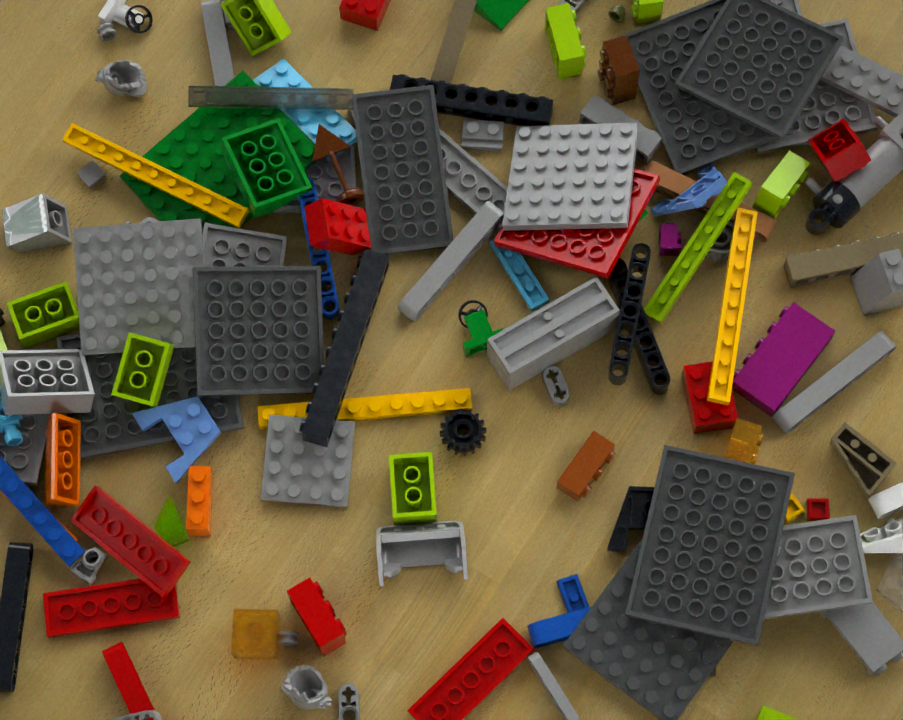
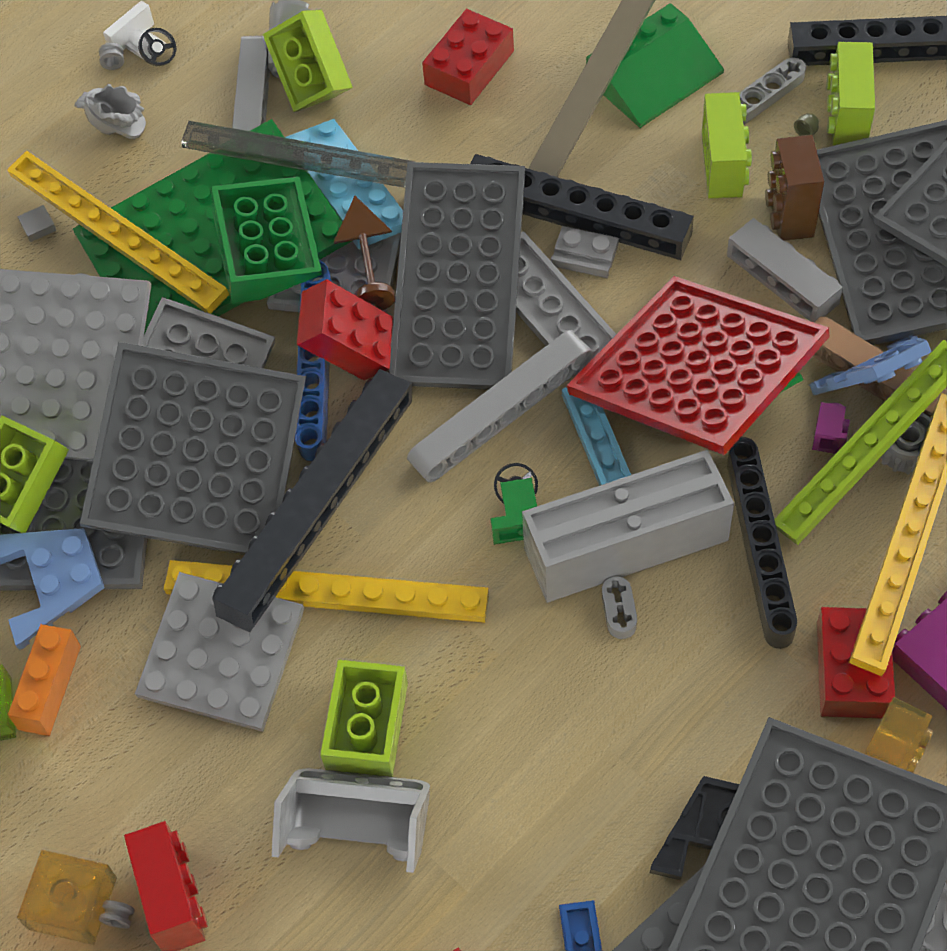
camera: 15 degrees right, 10 degrees down
black gear [440,408,486,456] -> none
light grey plate [502,122,639,231] -> none
dark orange brick [556,431,616,502] -> none
black beam [608,243,651,385] -> none

